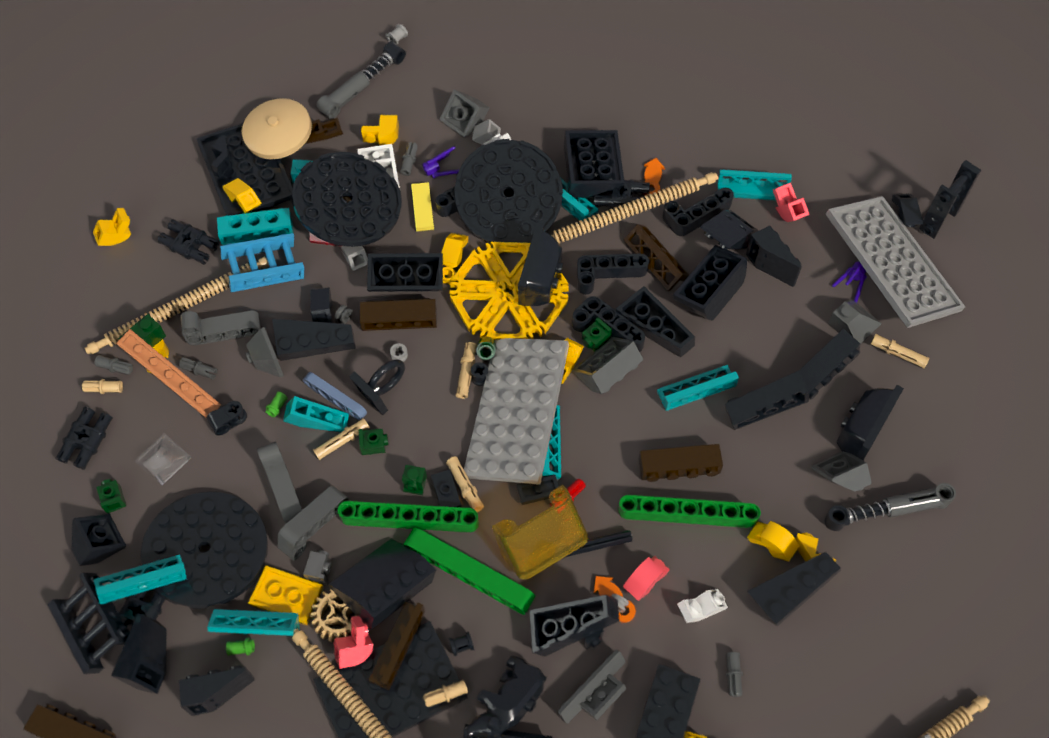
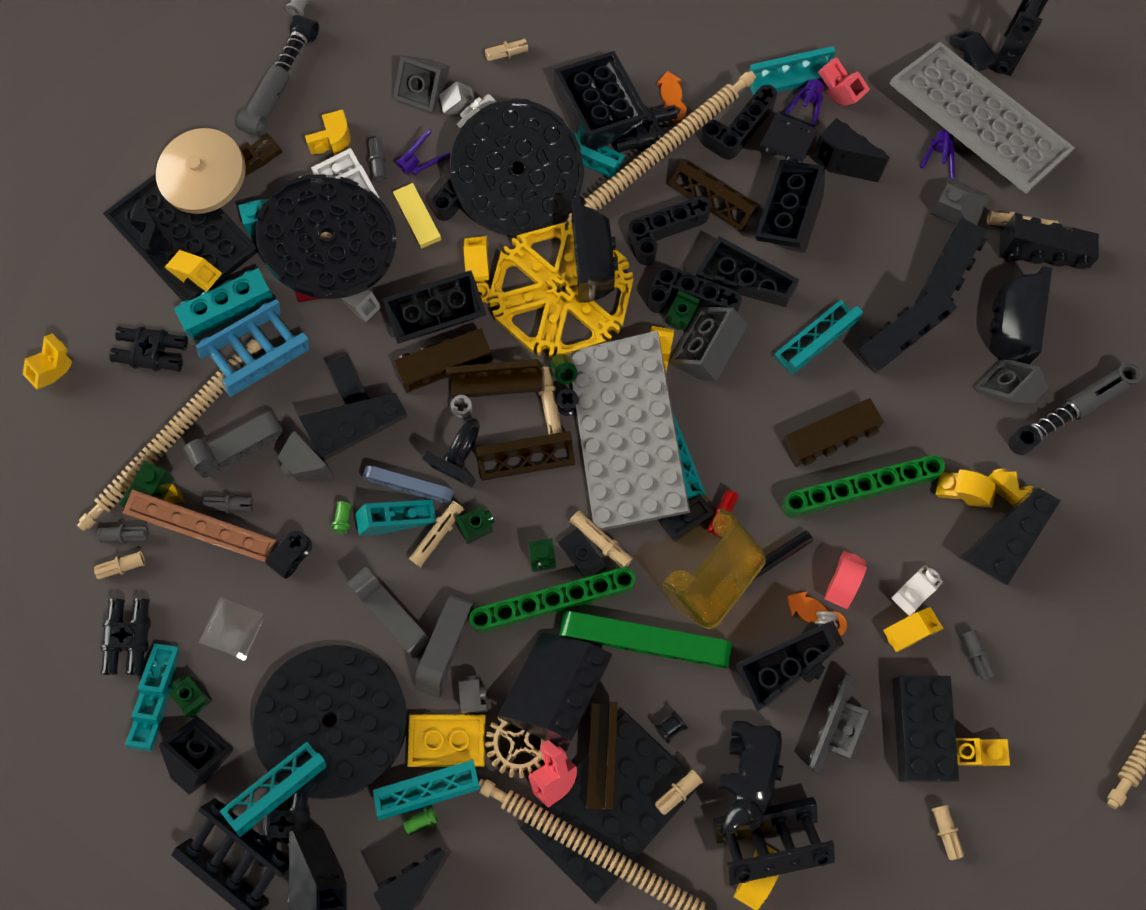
camera: 20 degrees left, 10 degrees up
dark grey bush [335,305,353,324] -> none
none -> teal slope [125,643,180,752]
none -> dark brown fence [446,359,545,398]
none -> dark brown fence [476,431,575,481]
none -> tan axle [485,38,528,61]
none -> dark purple plant [784,79,824,125]
none -> yellow slope [883,607,944,652]
none -> black wedge [1000,212,1099,269]

